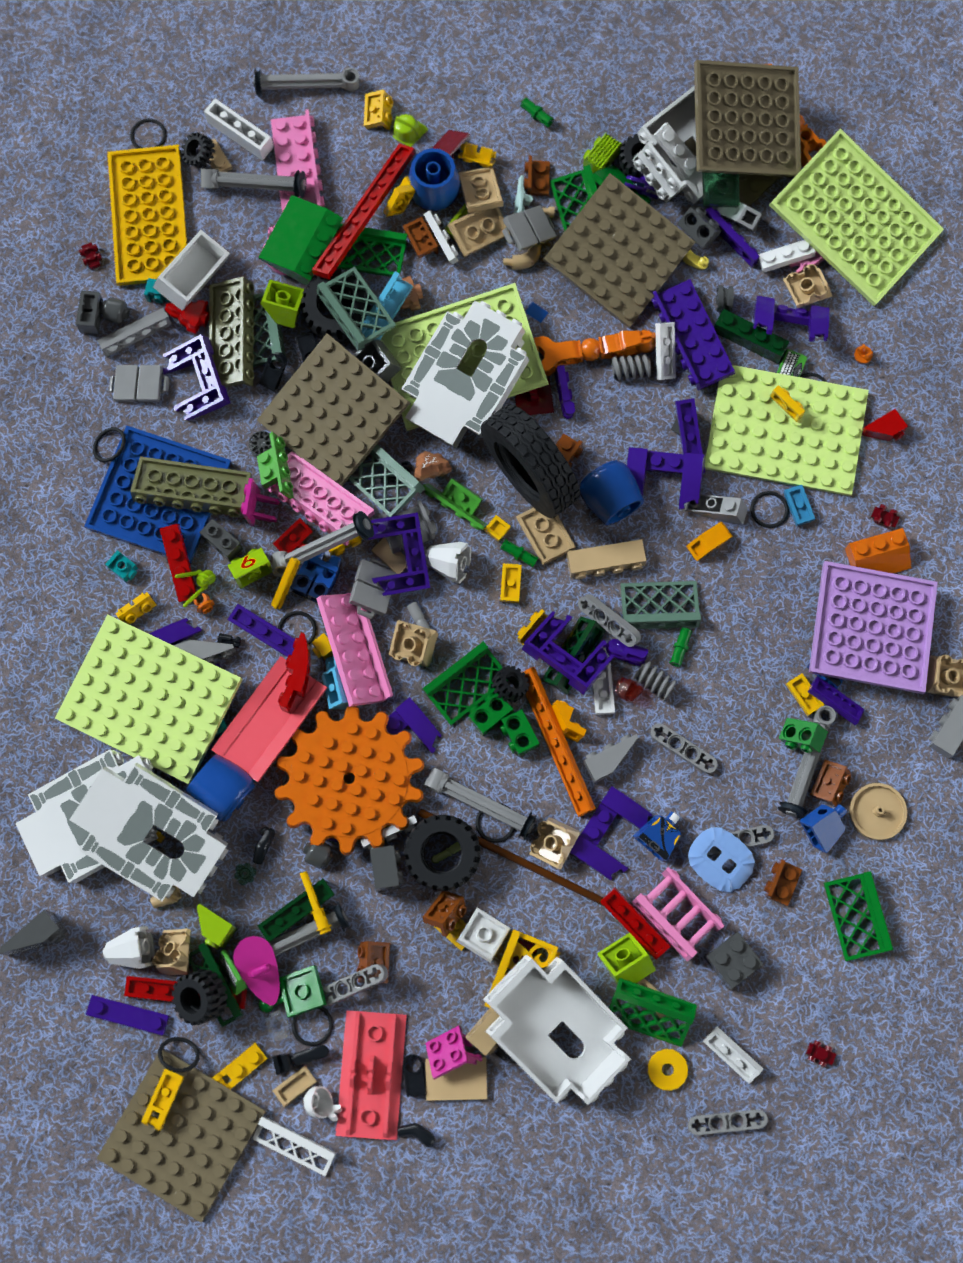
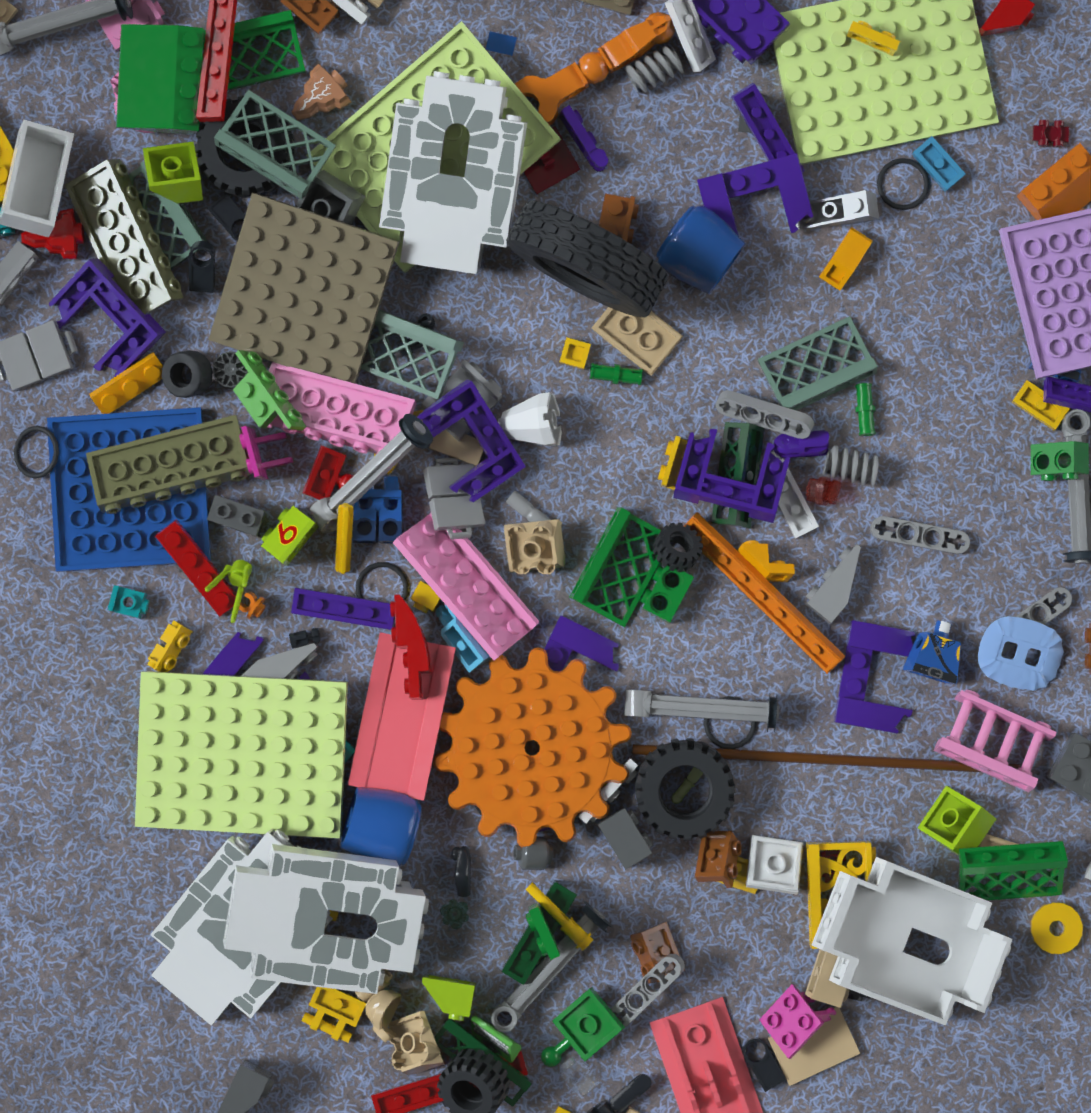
camera: 25 degrees left, 10 degrees up
white cone [103,926,155,969] -> none
dark pink shield [233,936,280,1005] -> none
black piece [291,1006,333,1046] -> none
medium azure fence [359,271,413,340] -> none
nougat rock [414,451,452,481] -> none
bright green bracket [423,478,488,530] -> none
green brick [499,709,540,757] -> none
yellow plate [500,563,522,603] -> none
tan slope [529,817,580,869] -> none
tan brick [566,539,646,580] -> none
red plate [600,887,671,960] -> none
none -> light orange plate [89,352,163,414]
none -> black tyre [162,350,213,398]
none -> yellow plate [301,987,367,1043]
none -> tan piece [366,990,401,1043]
none -> green plate [526,902,560,960]

